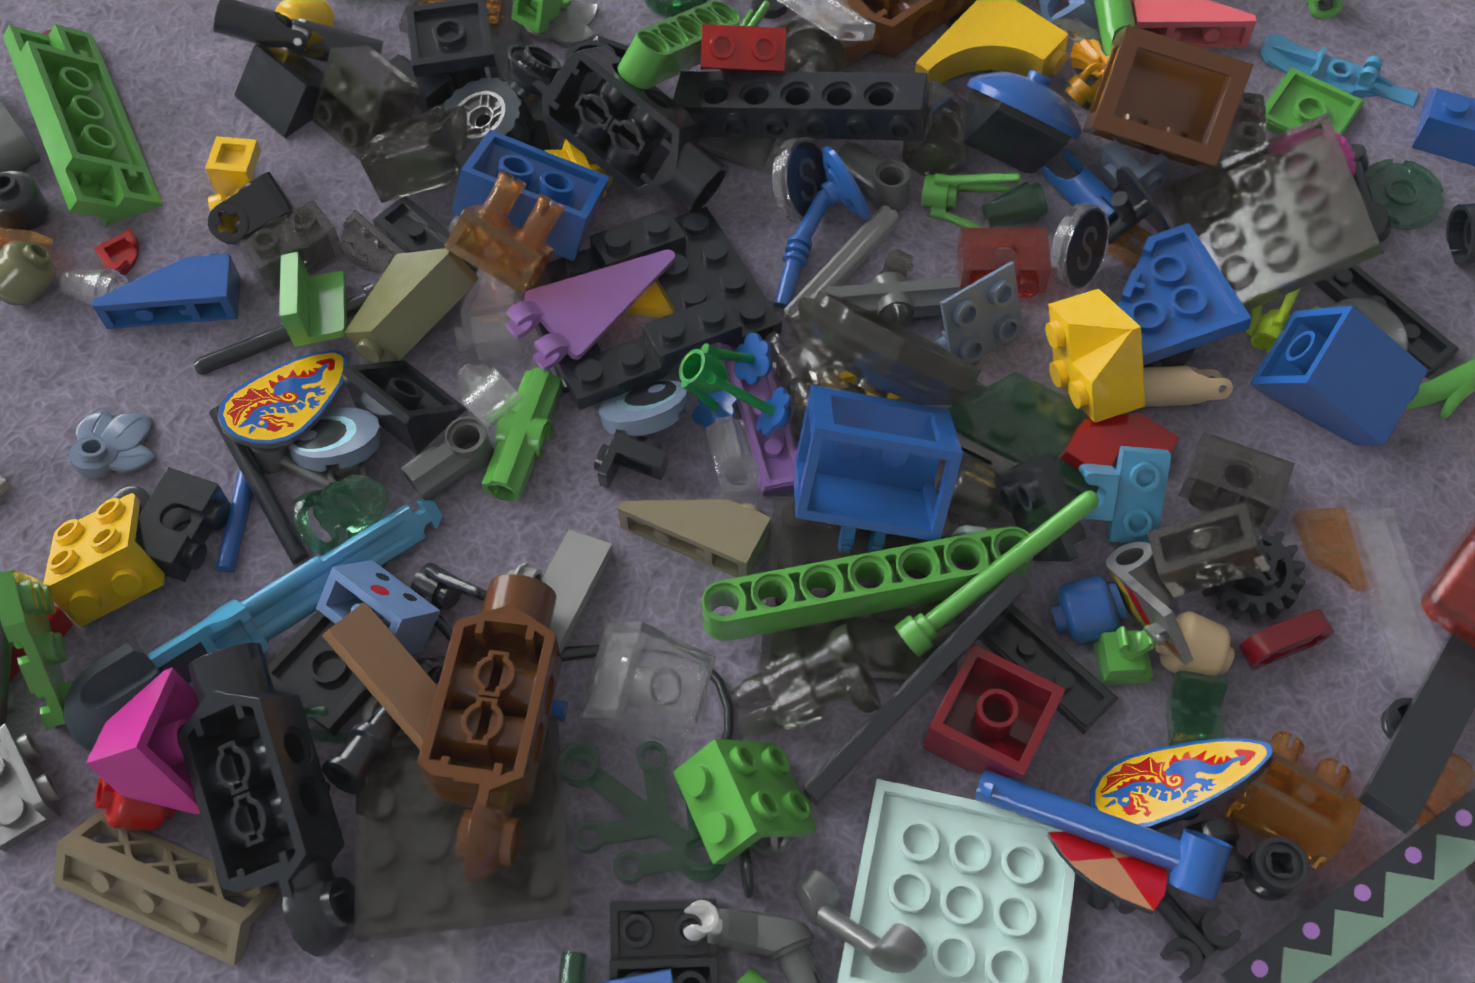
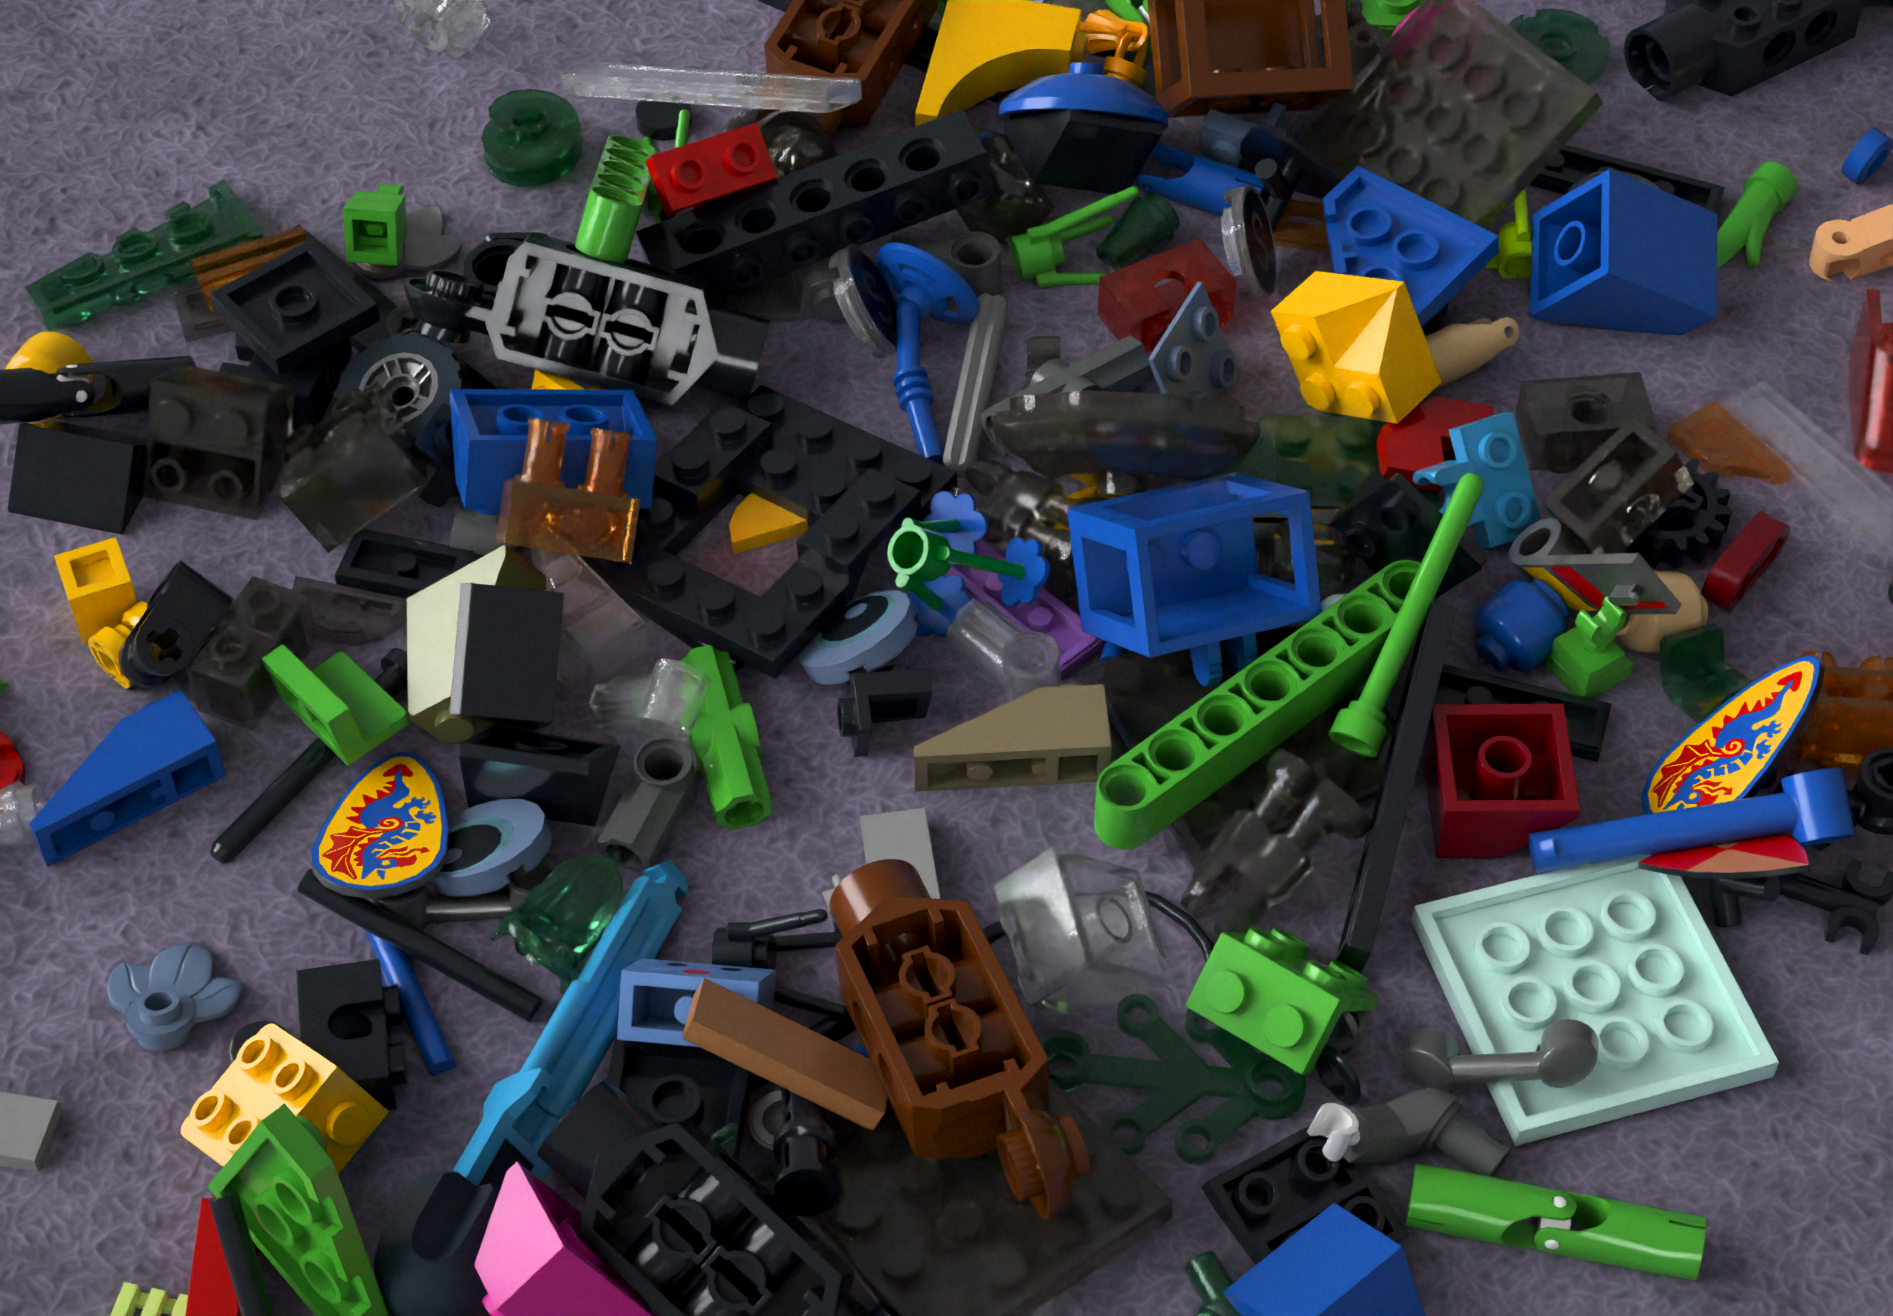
camera: 30 degrees left, 10 degrees down
medium lavender flag [506,249,675,371] -> none
none -> black slope [449,583,564,729]

